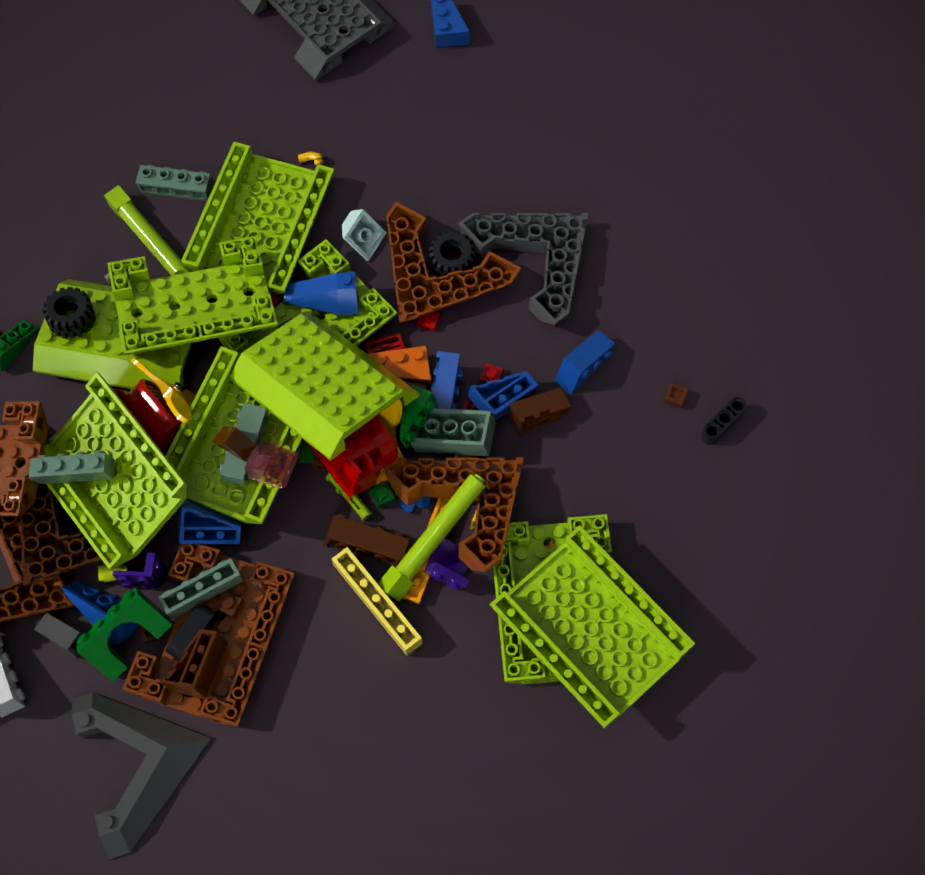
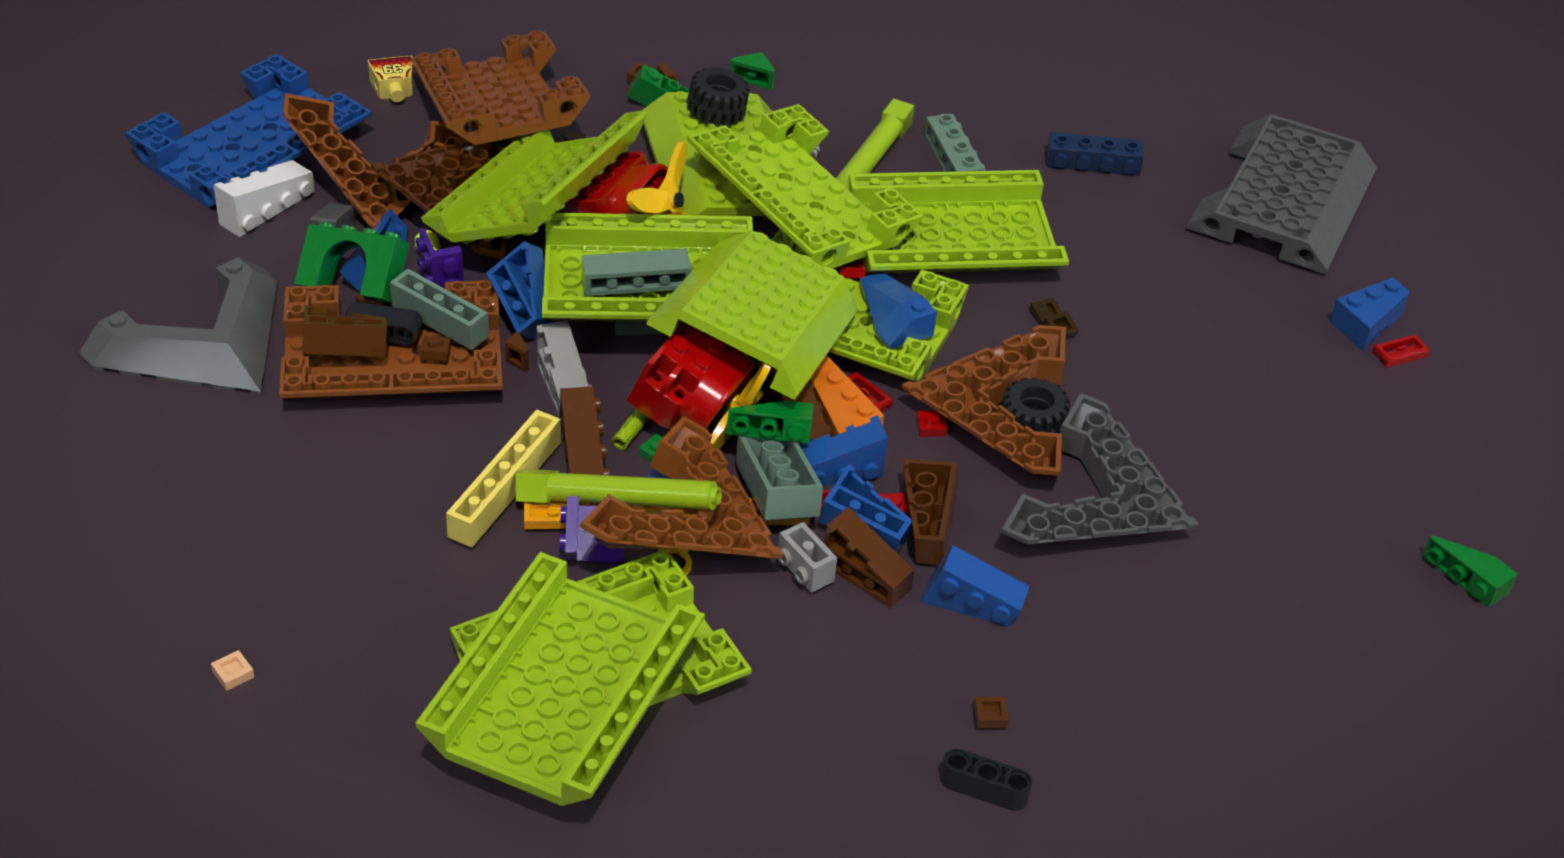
camera: 60 degrees right, 25 degrees down
sand green brick [29,451,115,484] -> none
reddish brown slope [212,426,257,462] -> none
slope [244,441,299,490] -> none
yellow arm [298,151,324,165] -> none
light aqua slope [342,209,387,261] -> none
none -> light nougat tile [211,650,254,691]
none -> reddish brown slope [505,332,529,372]
none -> light grey wedge [536,320,592,416]
none -> green slope [730,52,775,91]
none -> light grey brick [778,522,837,593]
none -> reddish brown wedge [902,458,958,565]
none -> dark brown slope [1029,298,1079,337]
none -> dark blue brick [1046,132,1144,176]
none -> red tile [1372,334,1430,368]
none -> green slope [1423,535,1518,608]

